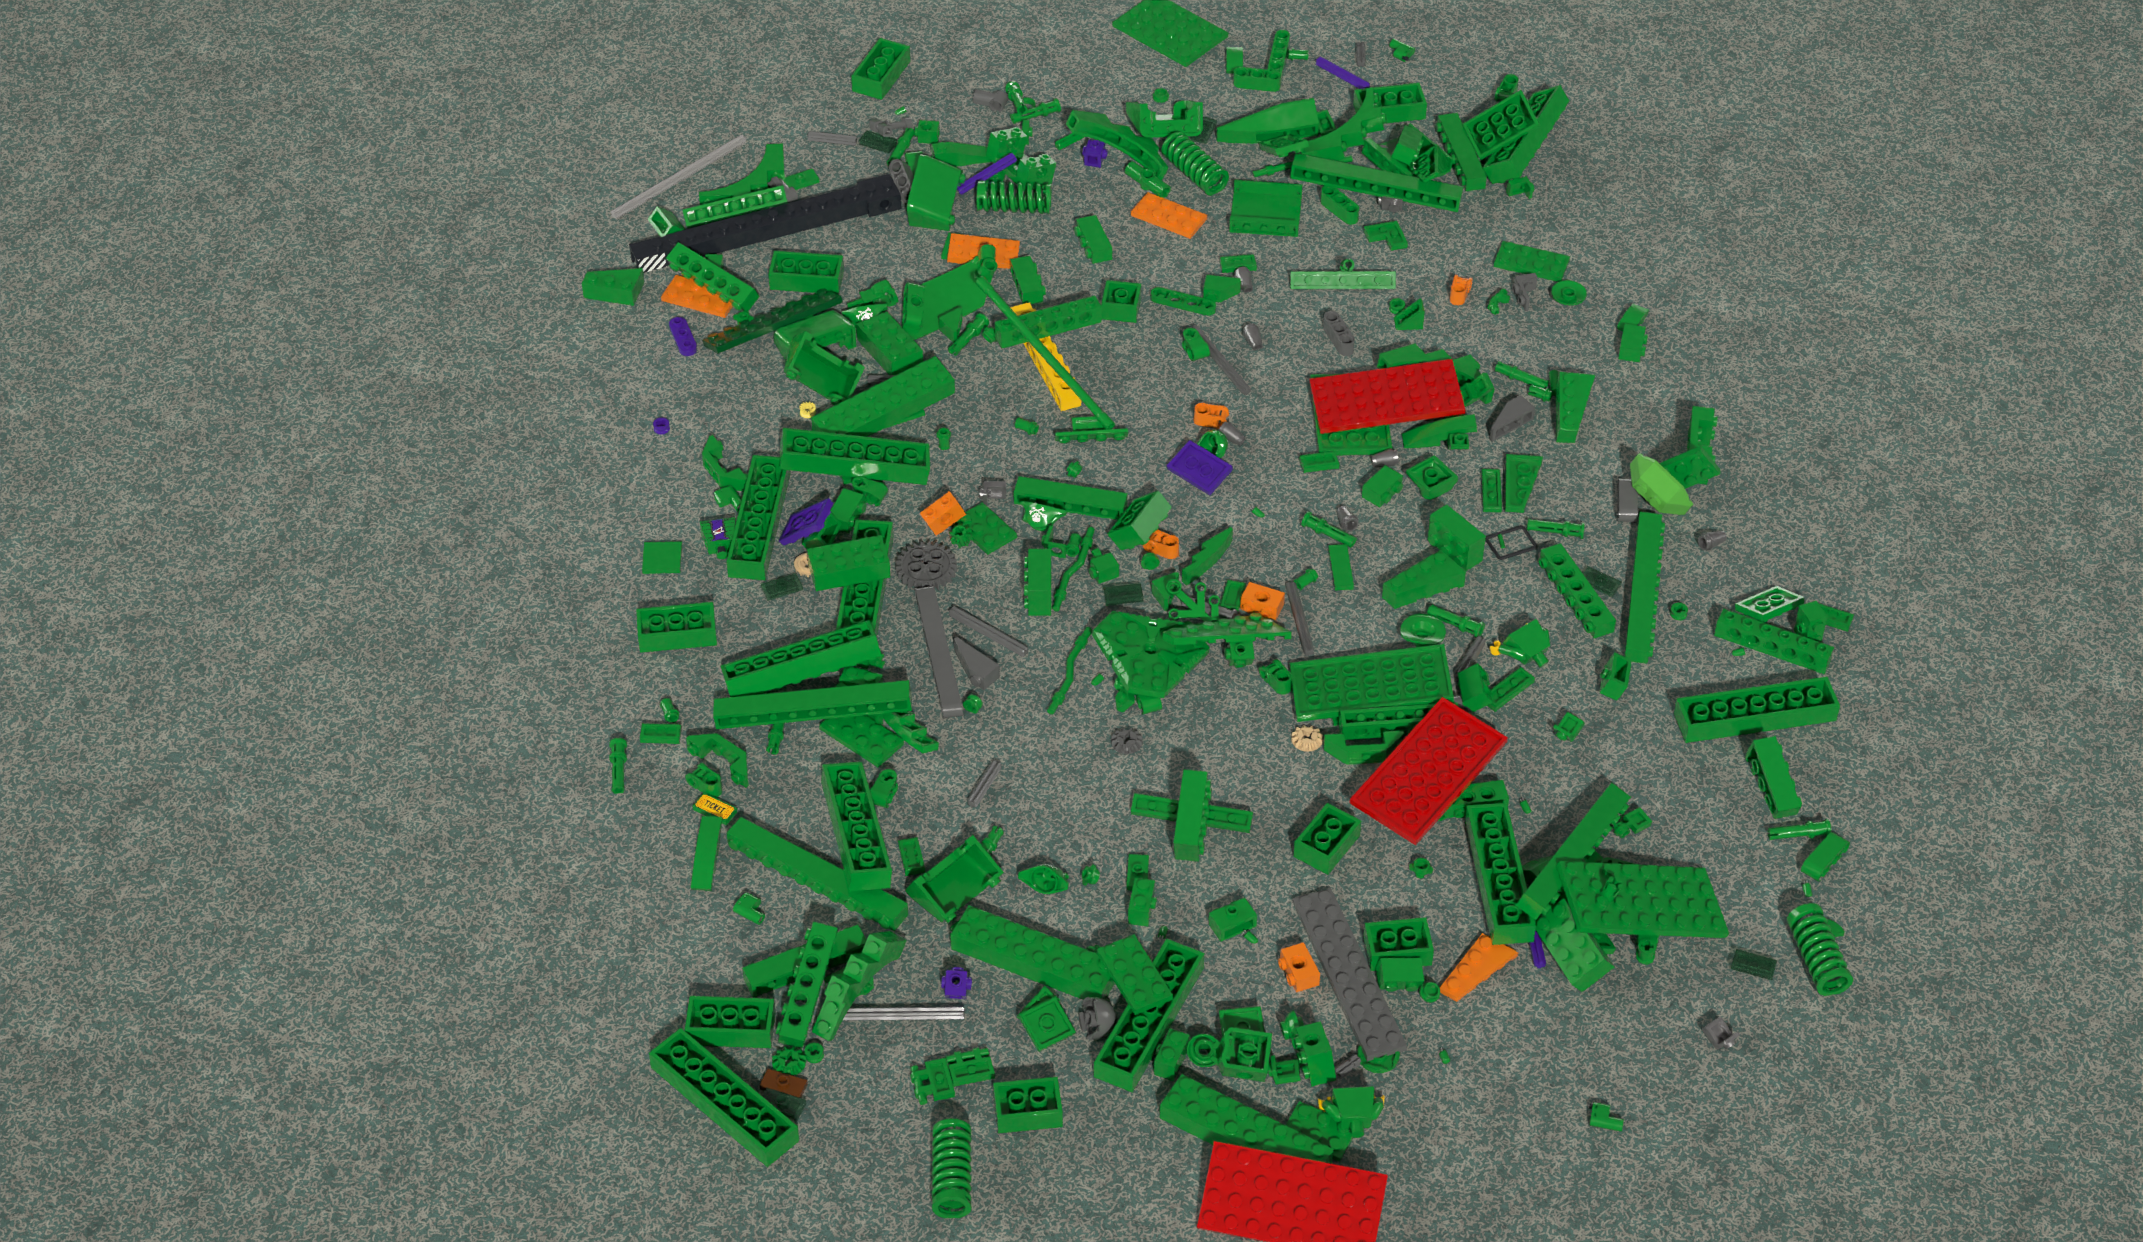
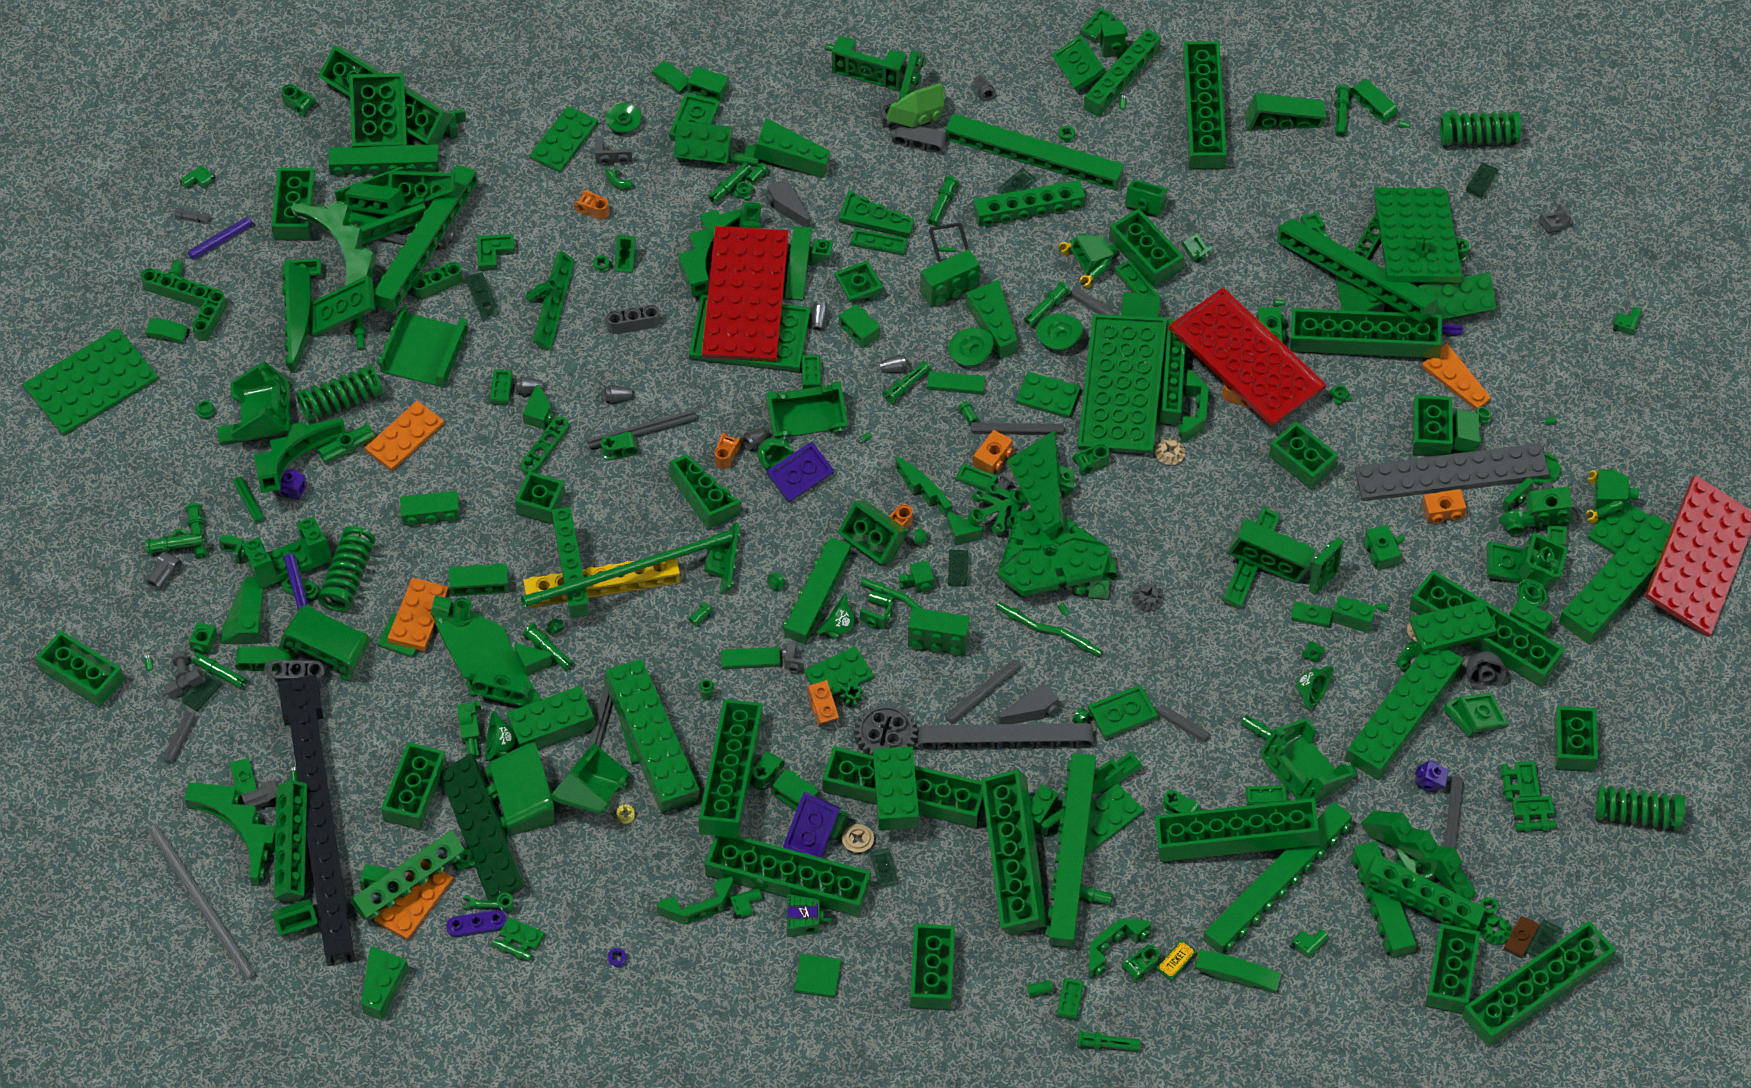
camera: 80 degrees left, 10 degrees up
none -> green brick [462,893,514,913]
none -> clear green plate [465,272,500,320]
none -> green plate [493,917,545,961]
none -> green wedge [668,454,742,529]
none -> green plate [669,93,720,140]
none -> green brick [673,121,733,163]
none -> green tile [721,647,780,670]
none -> green plate [734,182,754,200]
none -> green windscreen [765,381,848,440]
none -> green hat [948,328,994,366]
none -> green plate [1016,371,1081,419]
none -> green plate [1088,684,1158,740]
none -> green brick [1109,209,1184,287]
none -> green plate [1309,537,1344,595]
none -> green plate [1502,477,1534,512]

